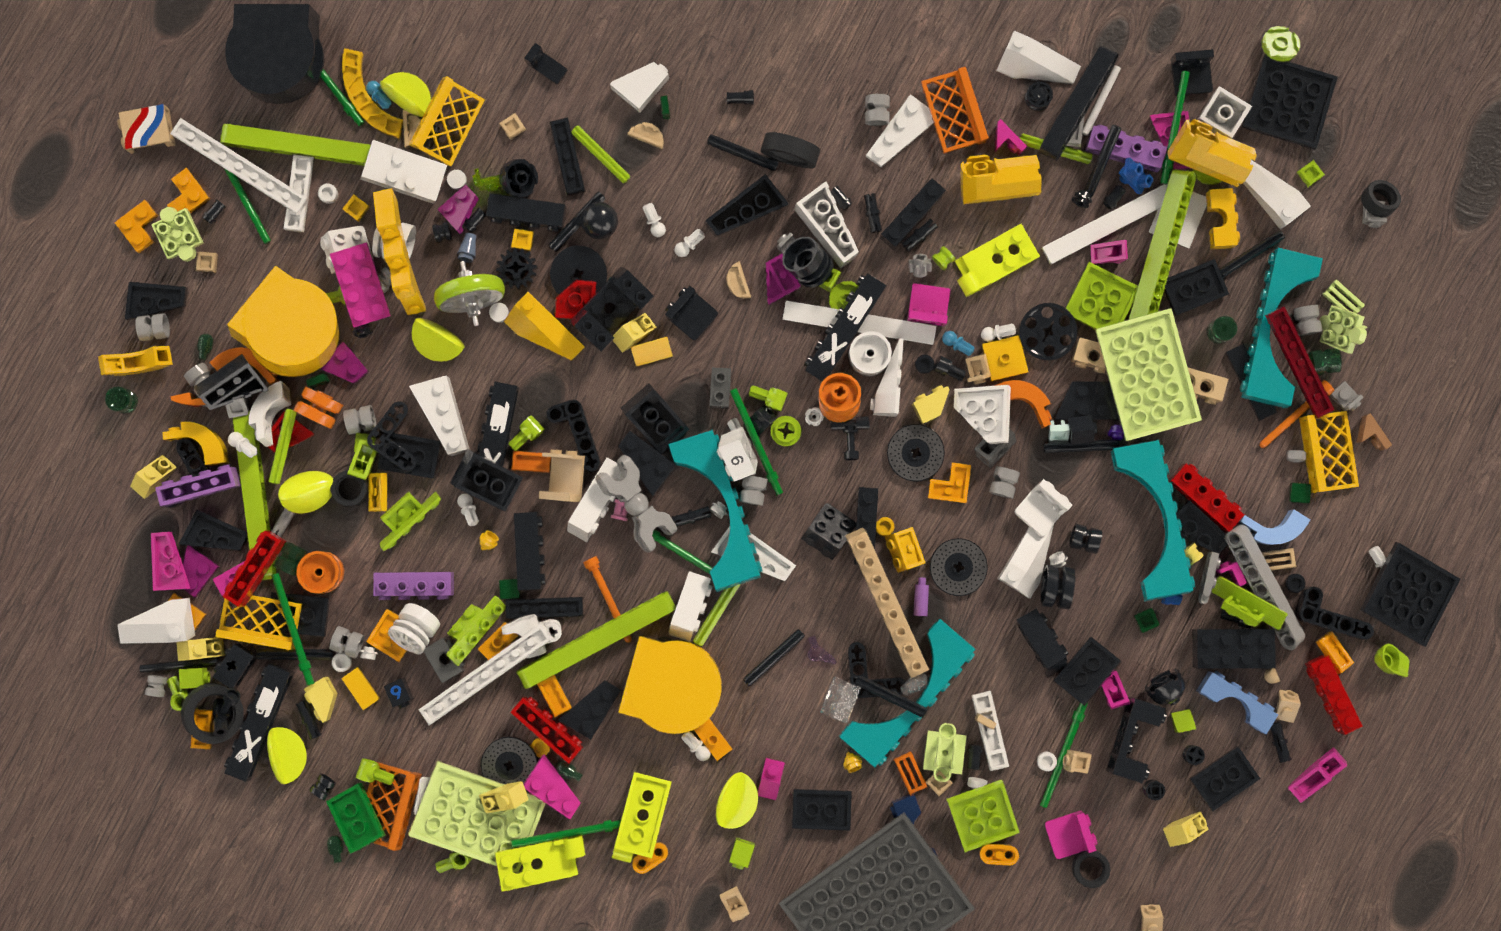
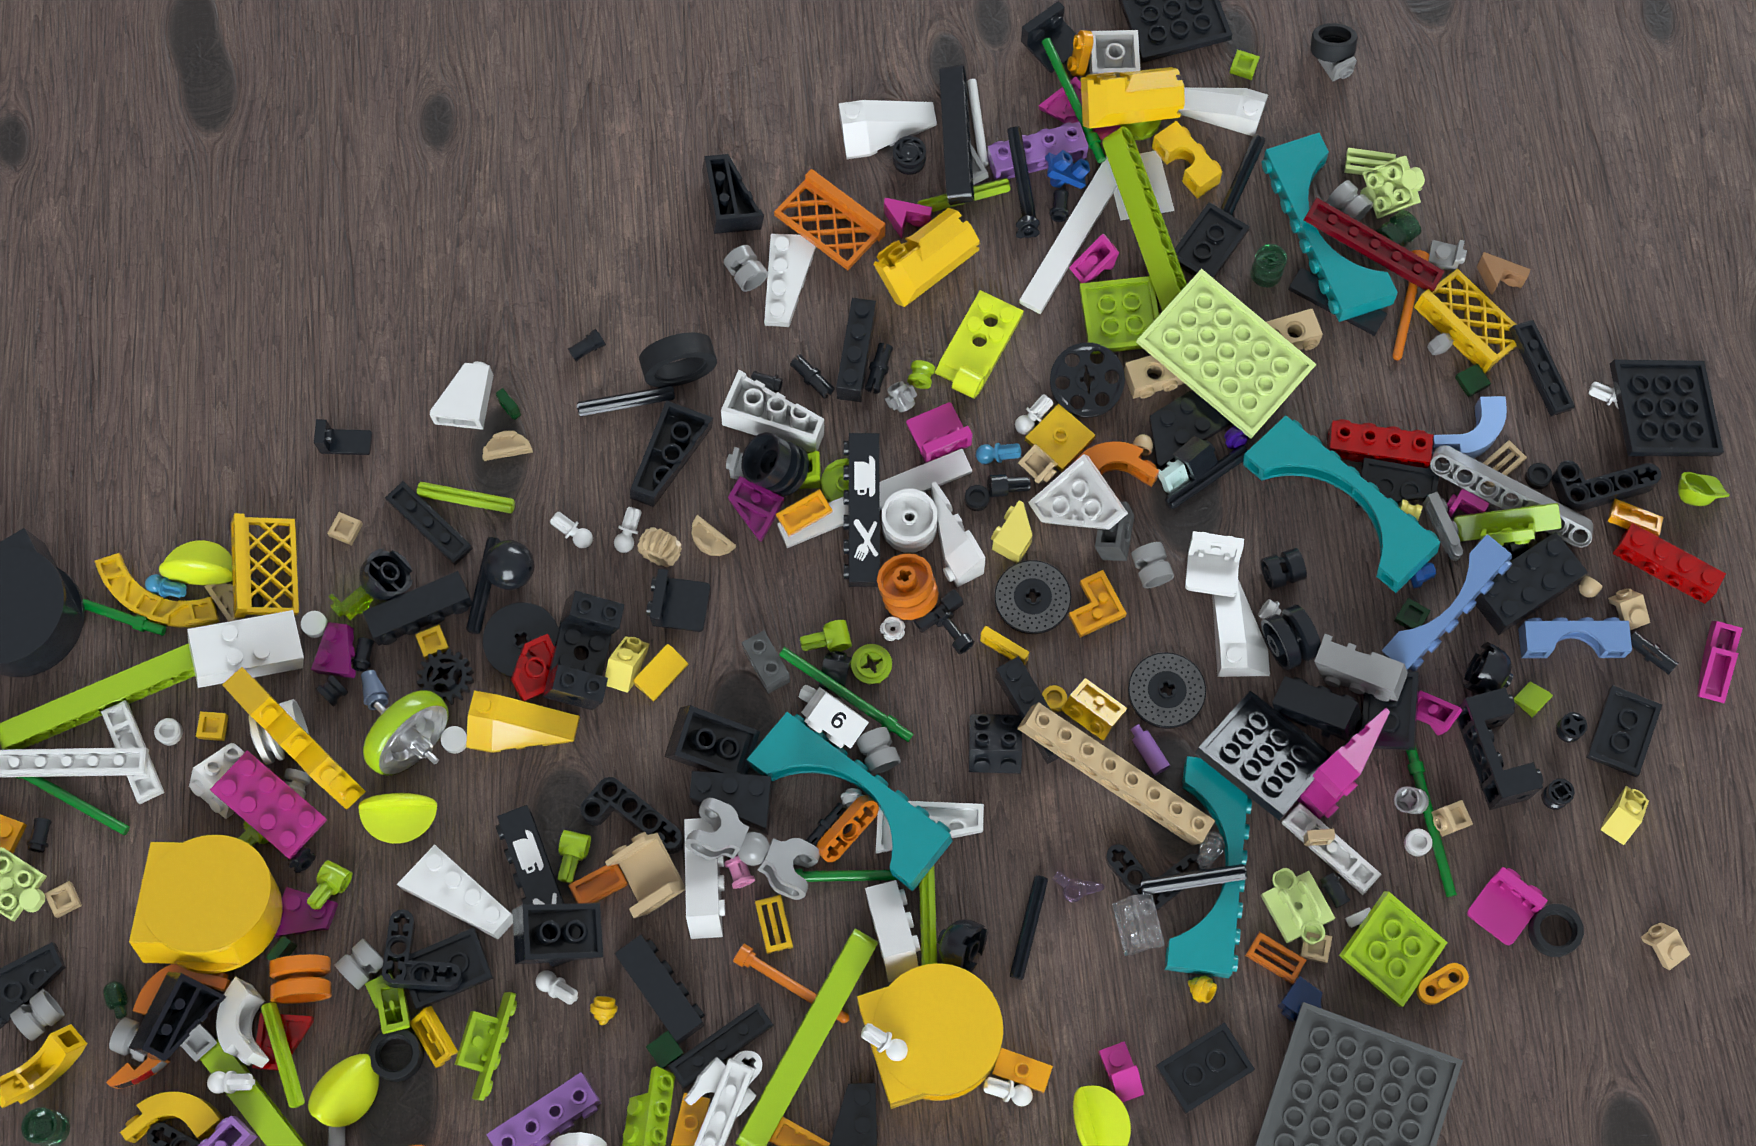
camera: 35 degrees left, 15 degrees down
none -> lime axle [307,860,353,910]
none -> tan gear [637,527,682,567]
none -> black wedge [702,154,764,234]
none -> yellow tile [755,895,793,954]
none -> light orange plate [776,489,833,537]
none -> orange beam [816,795,879,862]
none -> white axle [861,1023,908,1061]
none -> black cylinder [938,919,988,973]
none -> yellow tile [980,626,1030,666]
none -> light orange plate [1067,30,1093,77]
none -> tan hinge [1133,434,1153,456]
none -> black plate [1195,690,1333,821]
none -> dark pink wedge [1297,708,1390,820]
none -> light grey wedge [1314,634,1408,701]
none -> medium blue arch [1382,534,1512,672]
none -> light grey wheel [1394,786,1429,814]
none -> black tile [1509,320,1575,417]

